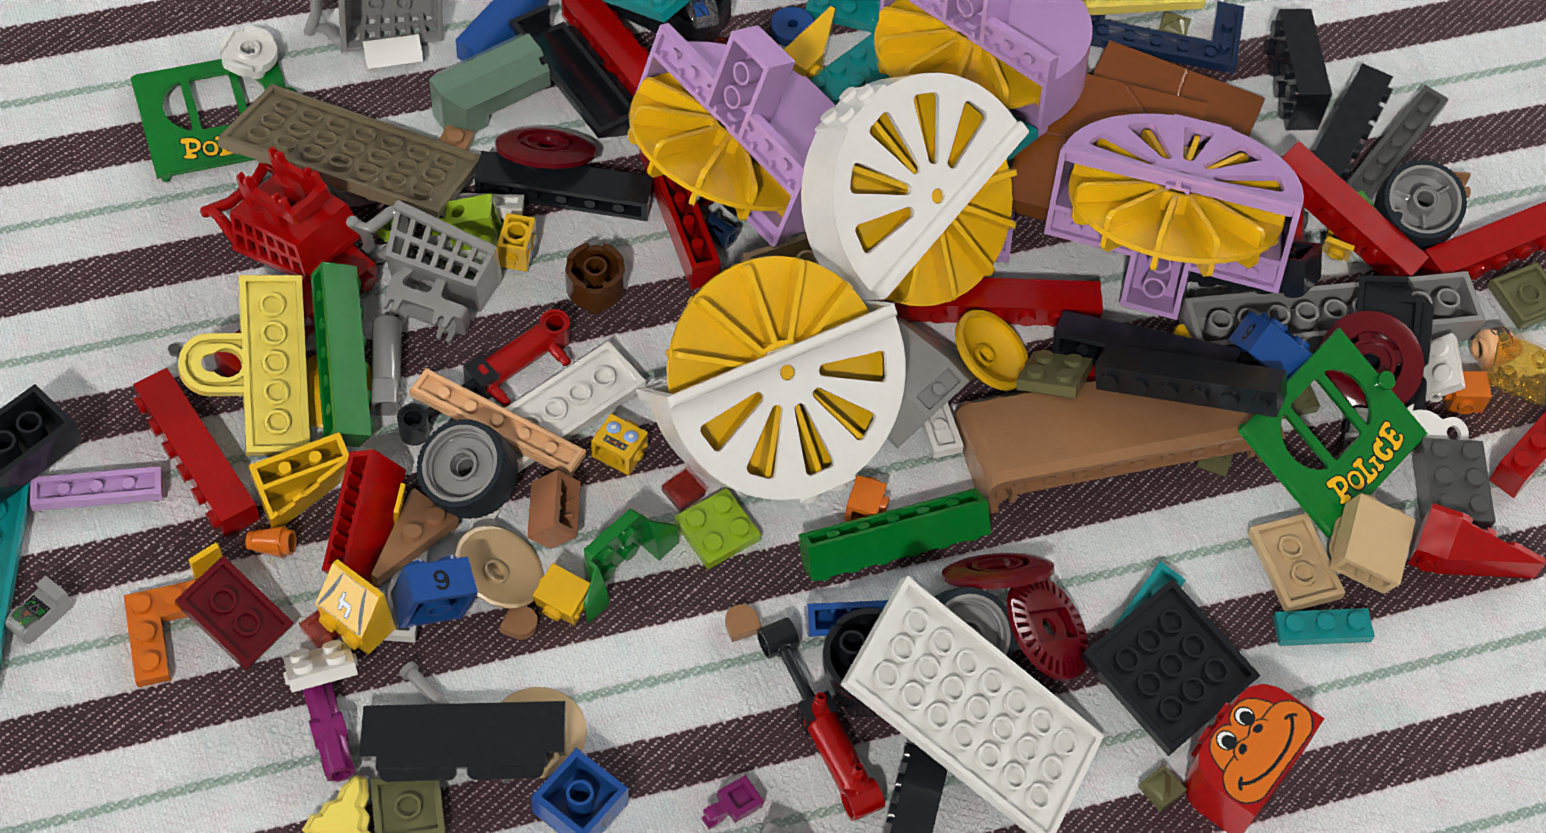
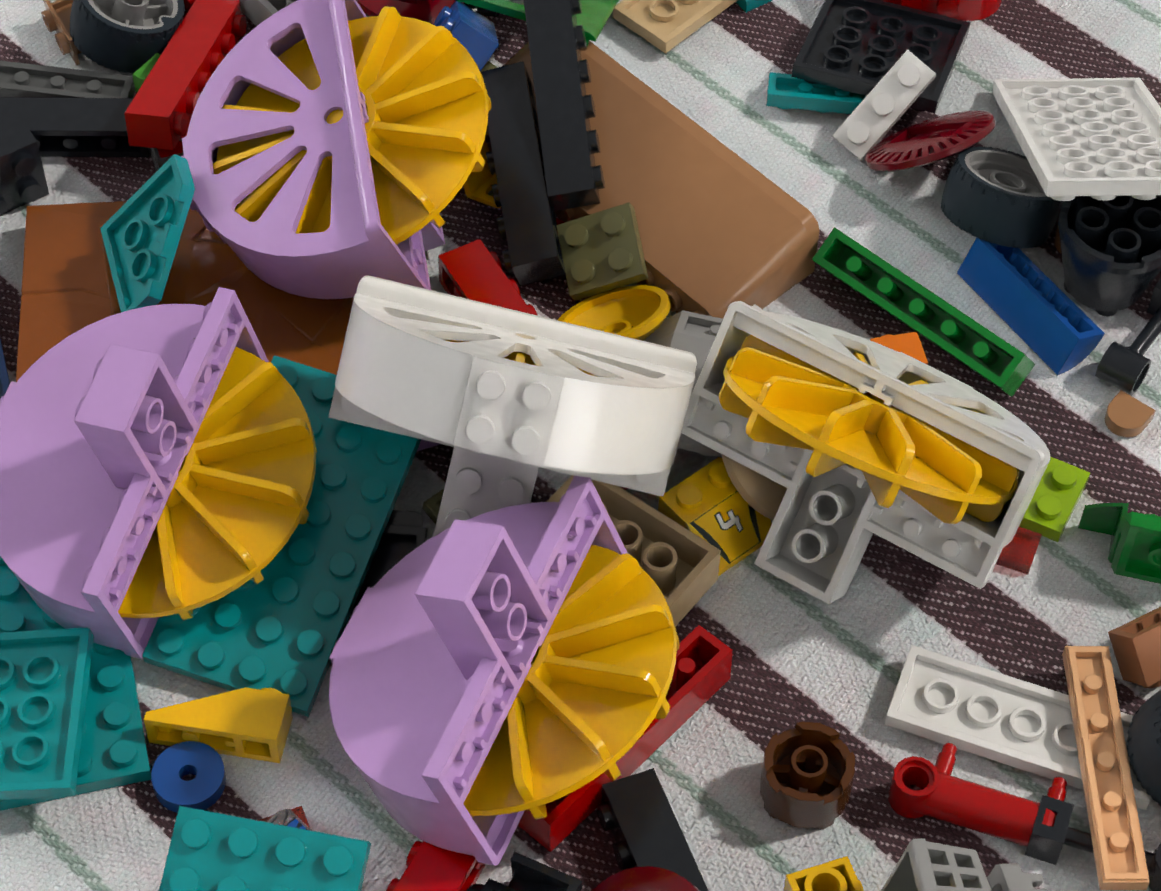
camera: 115 degrees left, 5 degrees down
yellow head [591,414,648,476] -> none
dark red piece [942,553,1055,589] -> none
olive tile [1138,765,1187,812] -> none
none -> teal plate [100,154,195,312]
none -> white plate [832,49,937,162]

